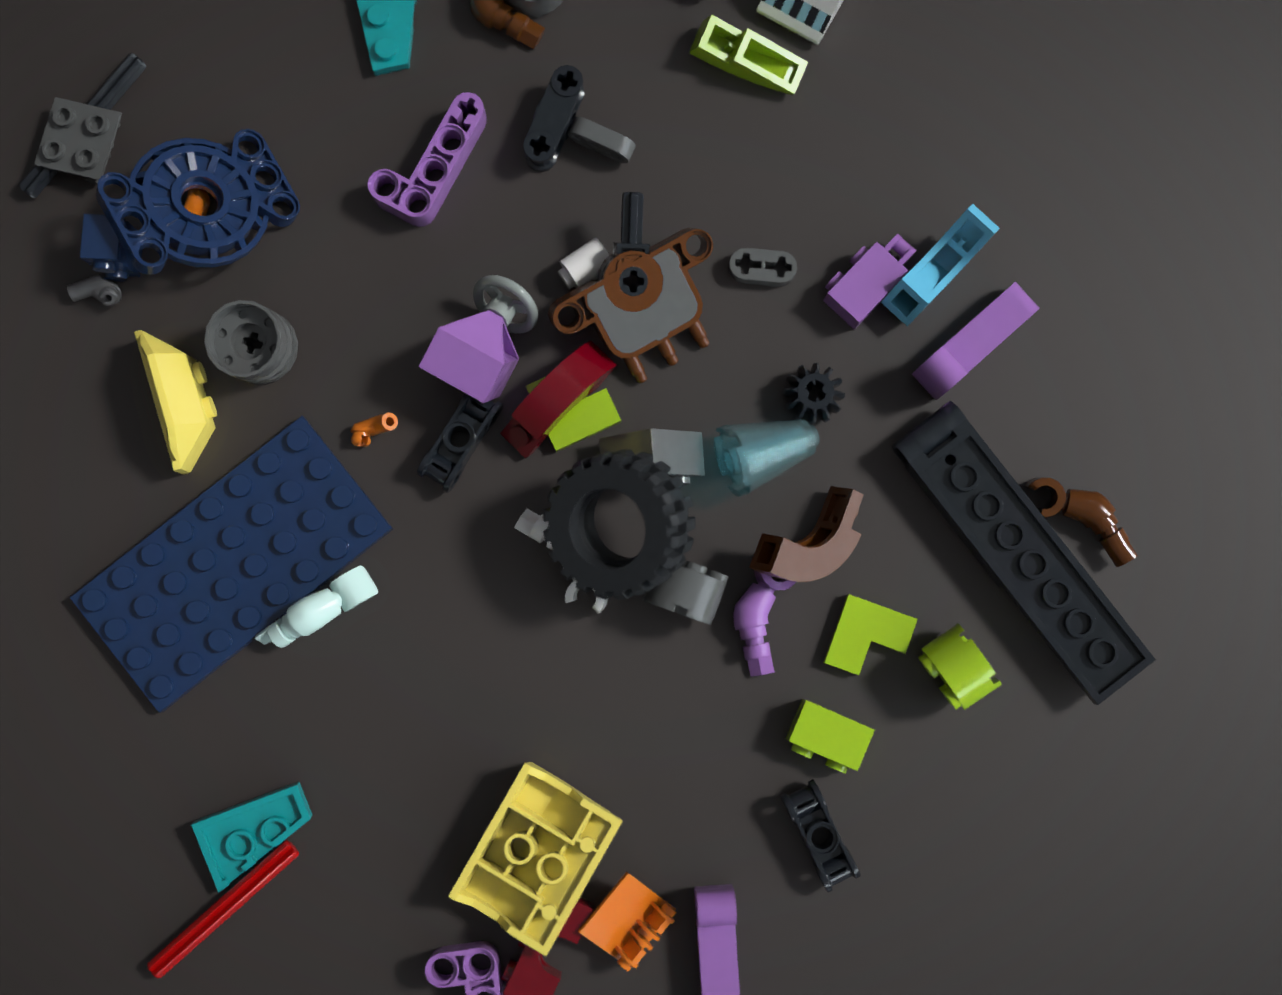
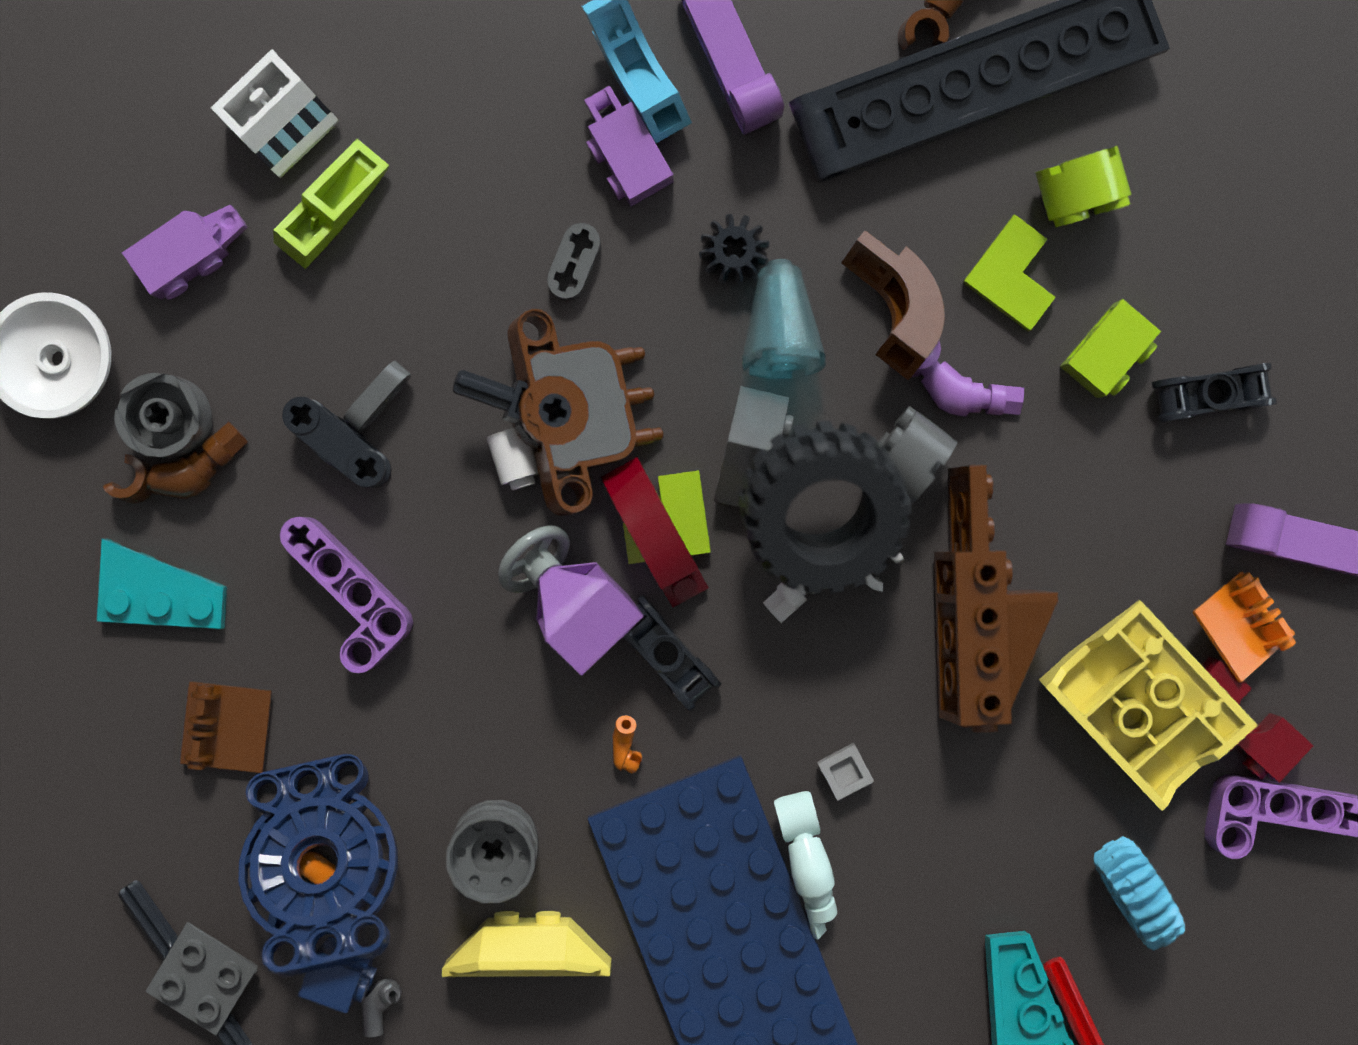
camera: 70 degrees left, 5 degrees up
none -> reddish brown hinge [180,681,272,773]
none -> light grey plate [817,743,874,801]
none -> reddish brown wedge [934,465,1058,733]
none -> medium azure gear [1094,836,1185,950]

